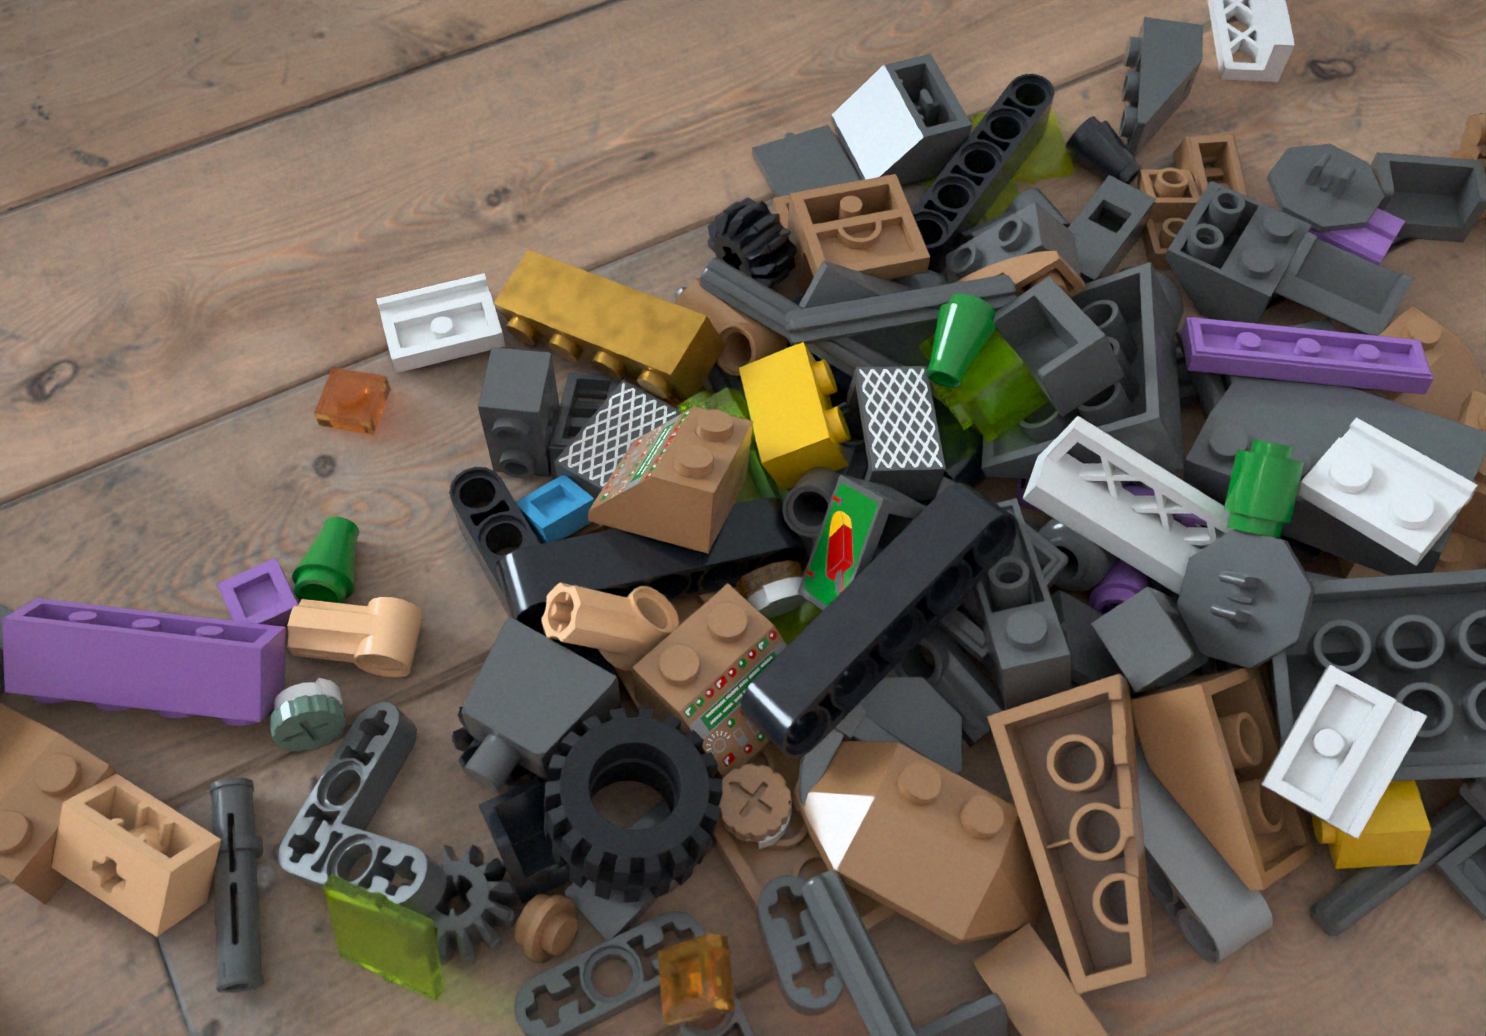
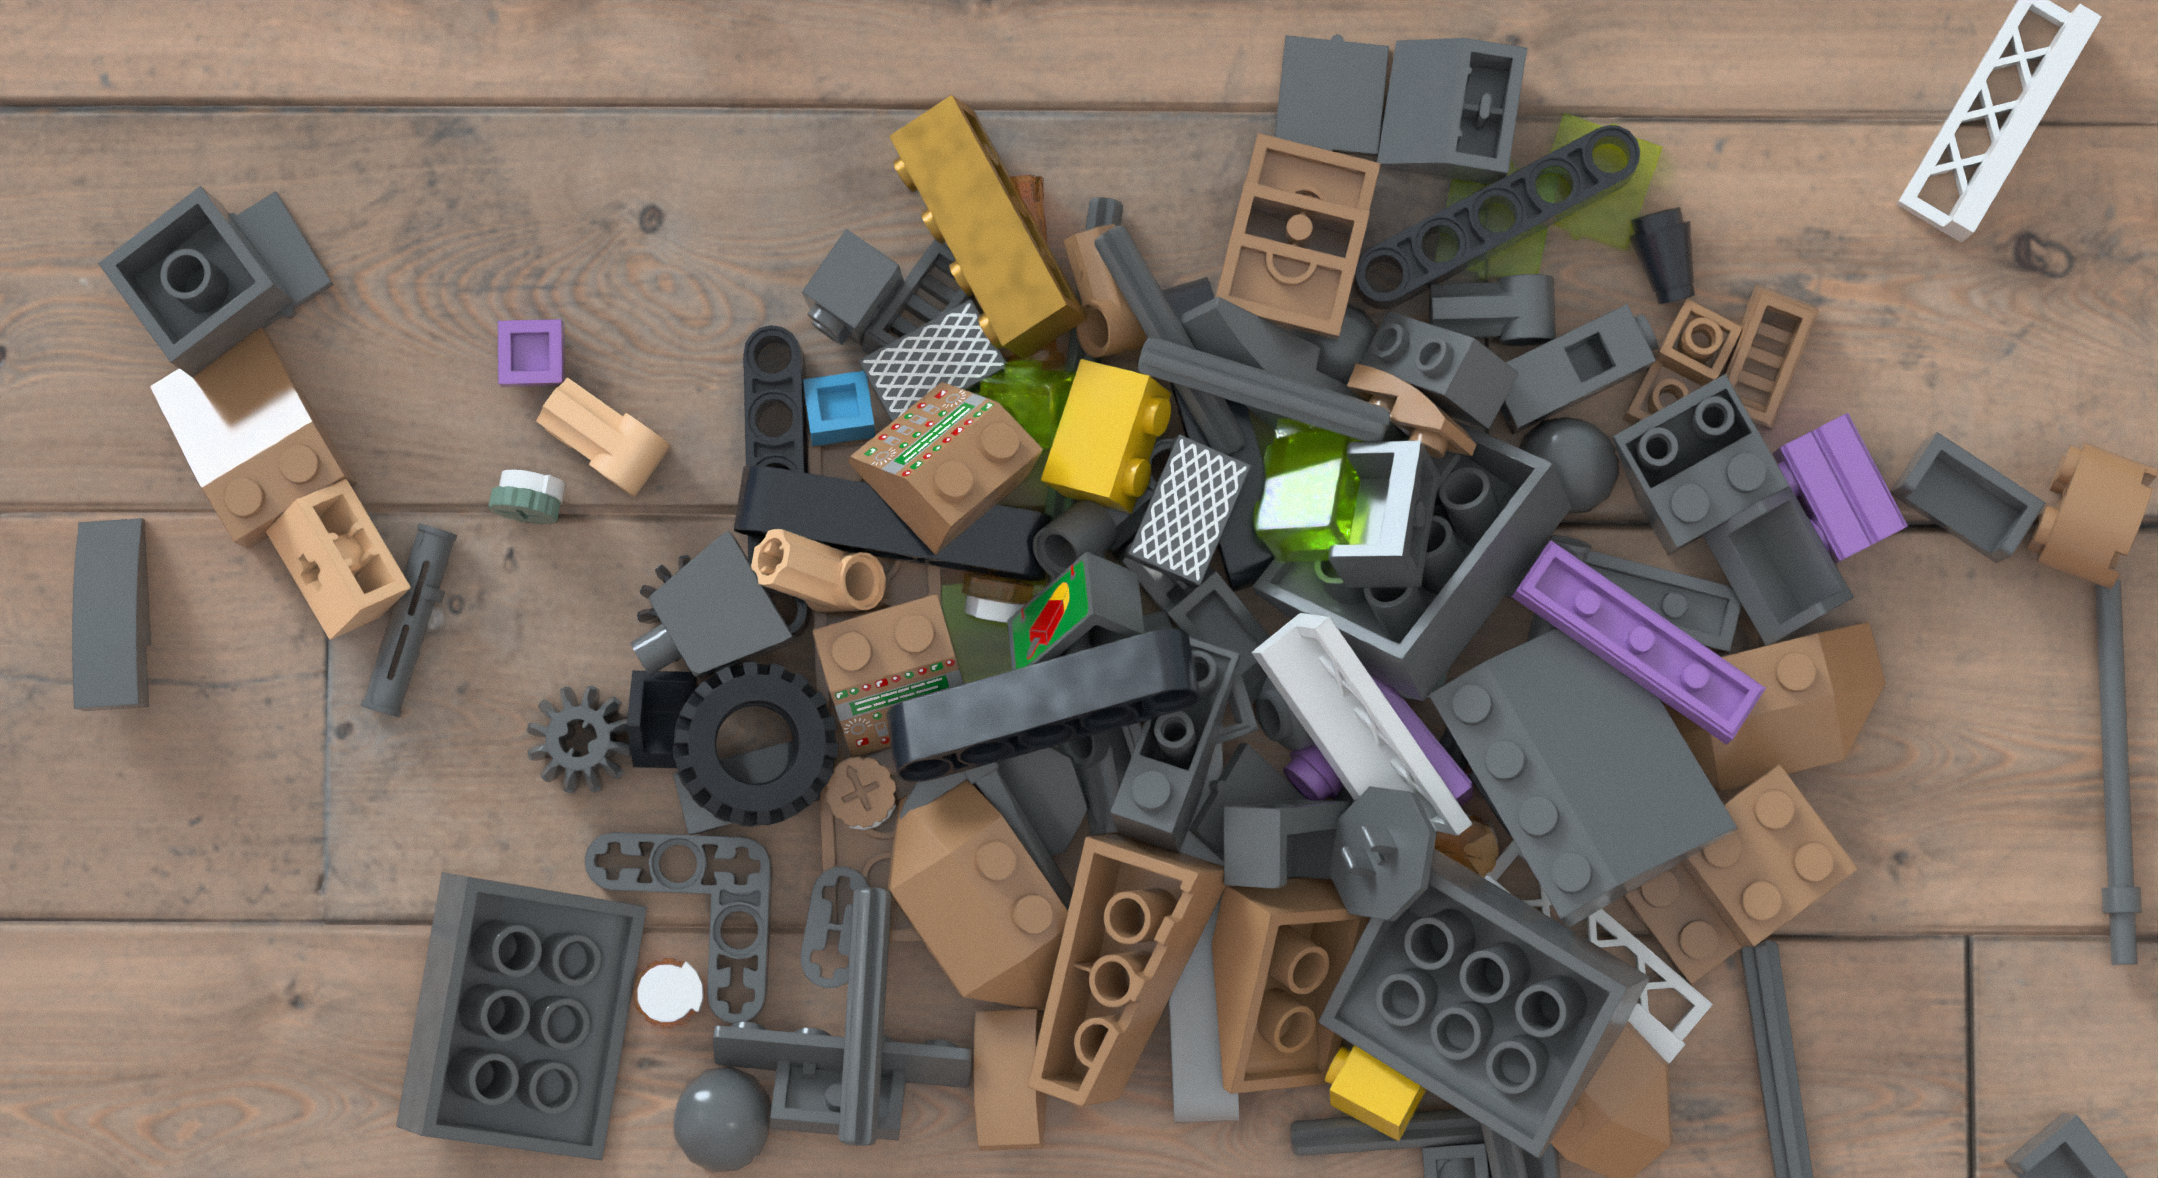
camera: 35 degrees right, 25 degrees up
medium lavender brick [2,598,285,726] -> none
dark grey beam [278,702,446,921] -> none
green cone [292,517,359,603] -> none
clear orange plate [314,367,391,435] -> none
clear neon green piece [323,874,444,1001] -> none
white plate [376,273,505,373] -> none
medium nougat plate [514,893,578,964] -> none
clear orange plate [658,933,735,1026] -> none
black gear [707,197,797,289] -> none
green cone [926,293,996,388] -> none
dark grey slope [1119,17,1203,158] -> none
green brick [1224,439,1305,538] -> none
white plate [1260,665,1427,839] -> none
dark grey piece [1267,144,1385,232] -> none
white plate [1298,417,1478,566] -> none

